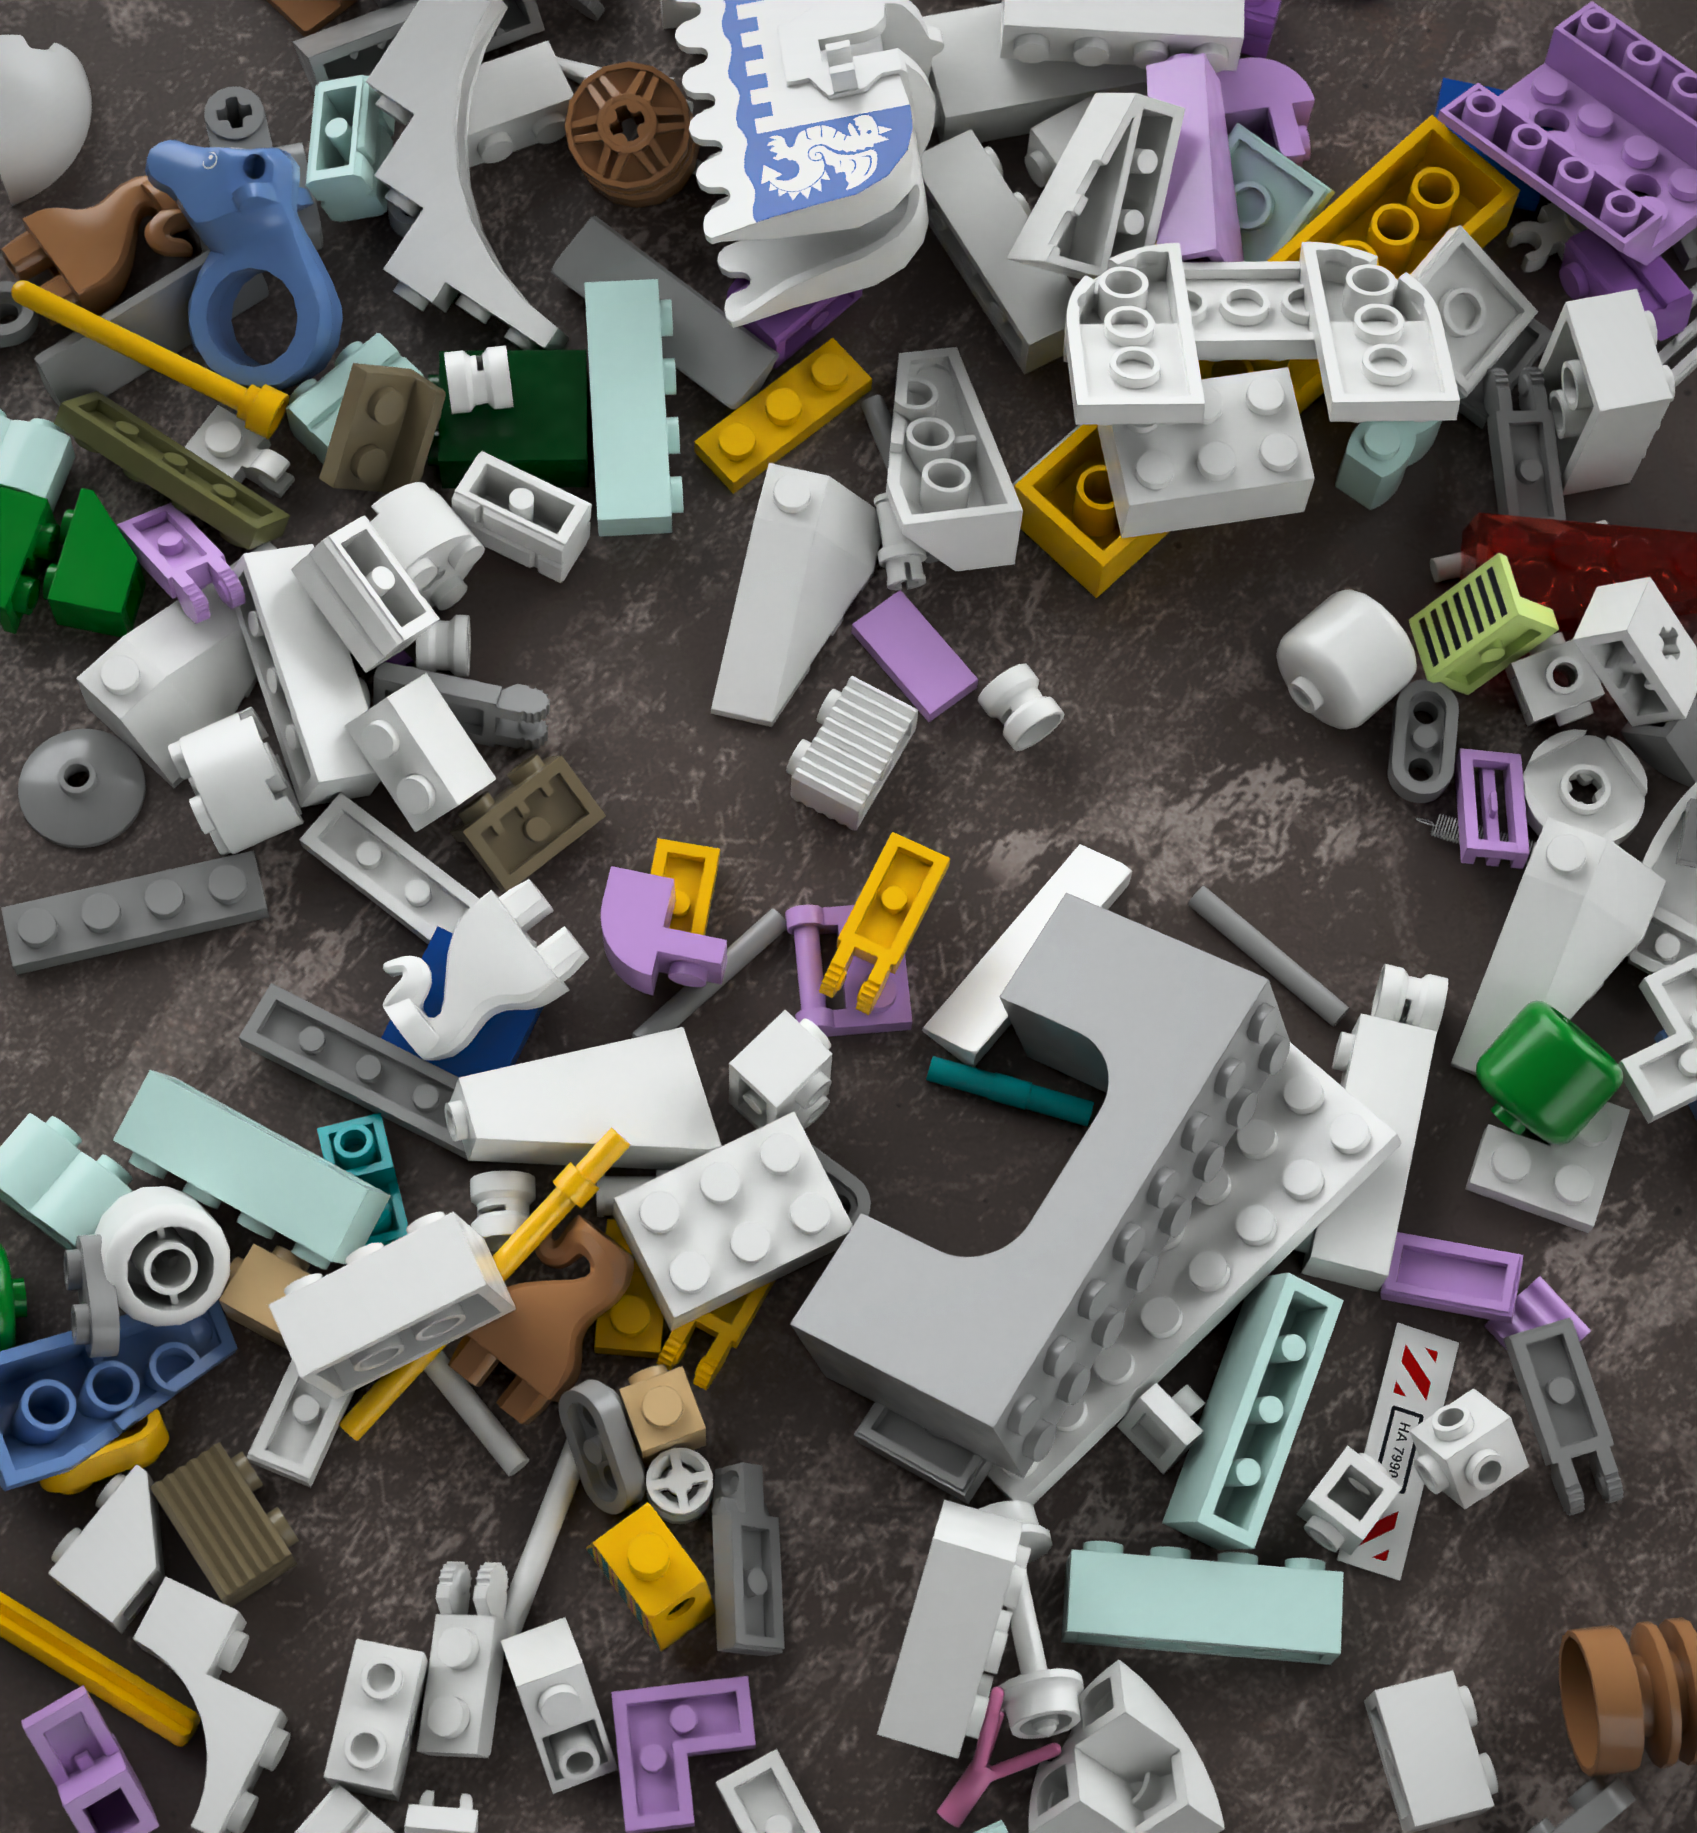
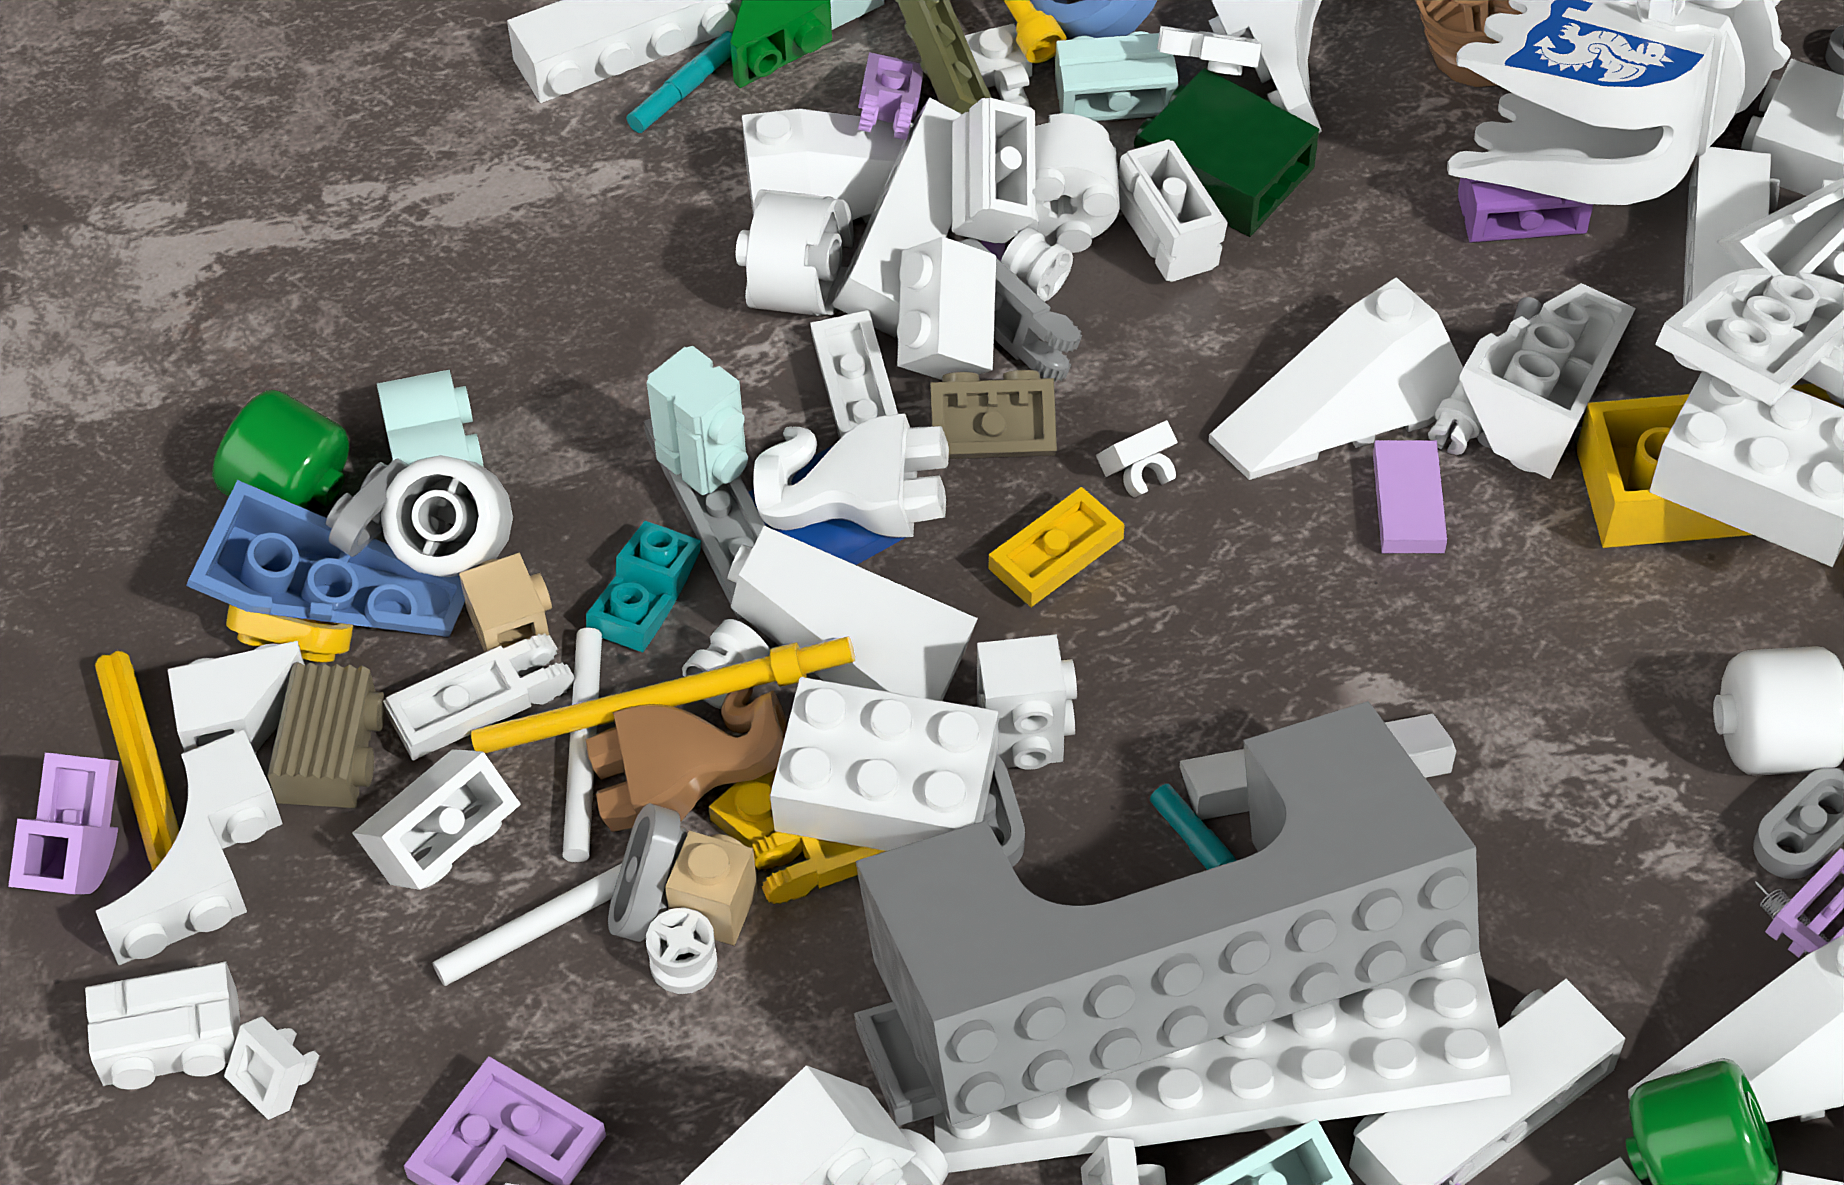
camera: 45 degrees right, 15 degrees down
light grey plate [1,850,269,975] -> none
light grey dish [18,729,146,848] -> none
green slope [43,488,146,638] -> none
light aqua brick [113,1070,391,1270] -> none
white brick [268,1211,516,1400] -> none
dark tan bracket [319,363,446,494] -> none
white brick [324,1639,429,1801] -> none
white hinge [417,1561,509,1758] -> none
white wheel [444,345,514,414] -> none
white slope [501,1617,618,1794] -> none
light grey slope [550,216,780,409] -> none
light aqua brick [584,279,684,537] -> none
yellow torso [586,1502,716,1652] -> none
lavender brick [601,866,727,996] -> none
light grey bar [632,908,787,1038] -> none
yellow plate [694,338,872,494] -> none
light grey hinge [712,1462,785,1656] -> none
lavender plate [785,905,912,1037] -> none
white brick [786,676,918,831] -> none
yellow hinge [819,832,950,1015] -> none
white wheel [978,663,1064,751] -> none
light grey bar [1188,886,1350,1027] -> none
white wheel [1371,964,1448,1032] -> none
none -> white brick [352,749,521,890]
none -> light aqua brick [647,346,748,495]
none -> white tile [1096,420,1178,498]
none -> white plate [1157,26,1262,75]

